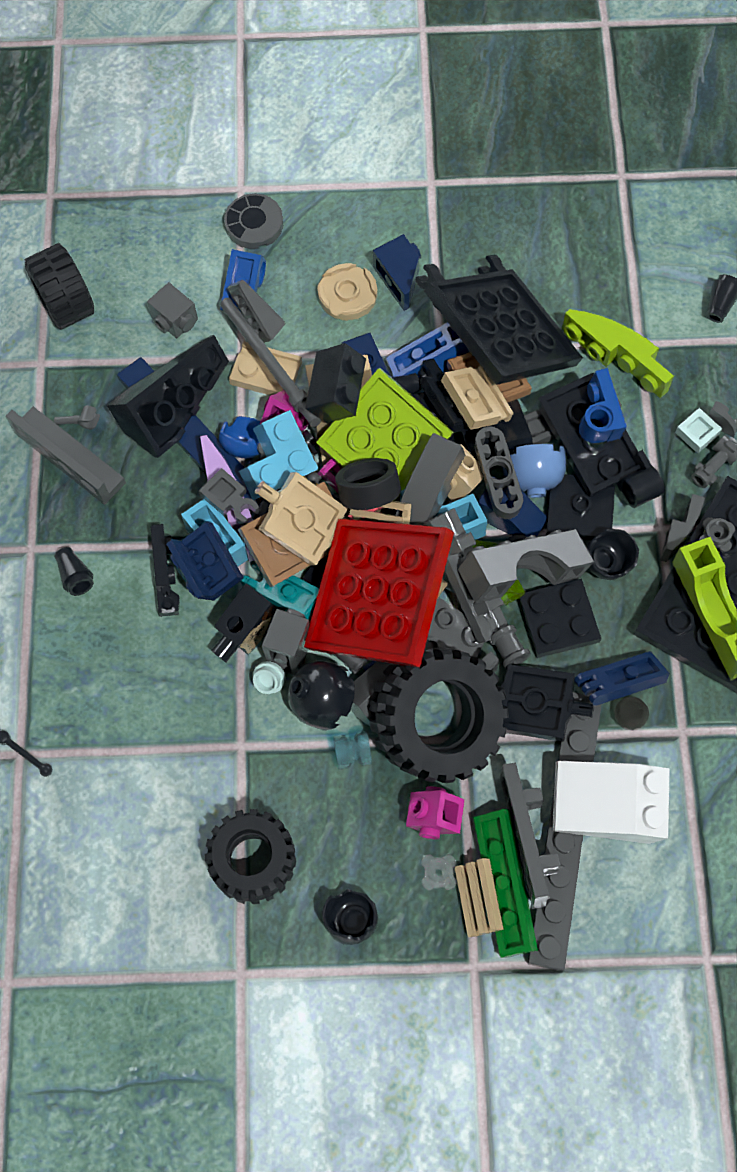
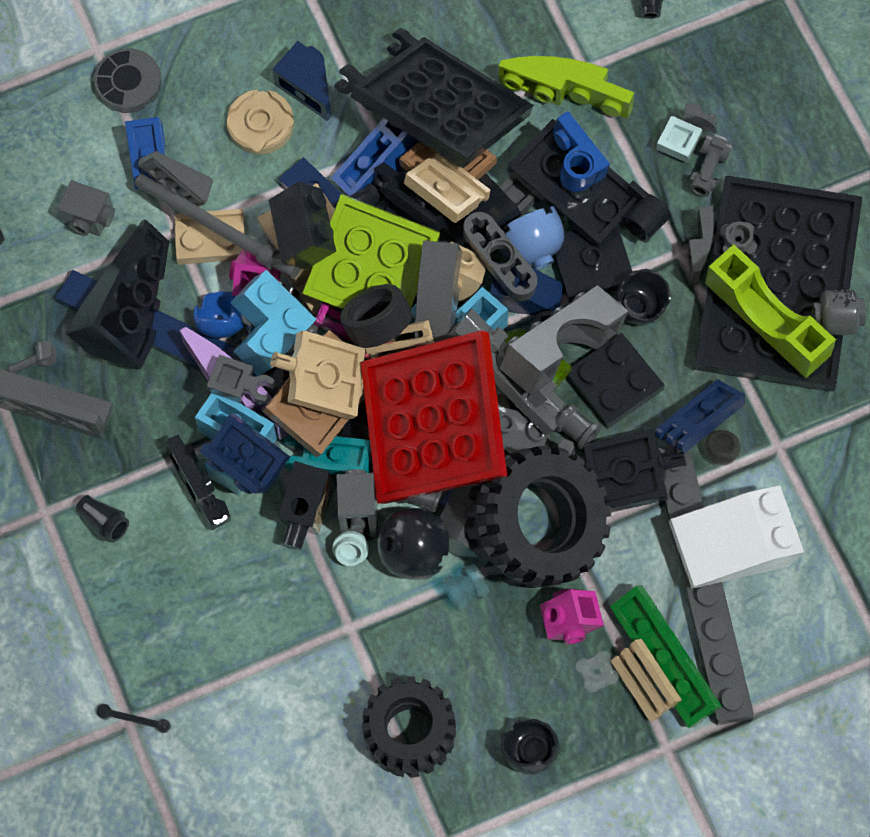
camera: 20 degrees left, 0 degrees up
dark grey hinge [500,762,561,909] -> none

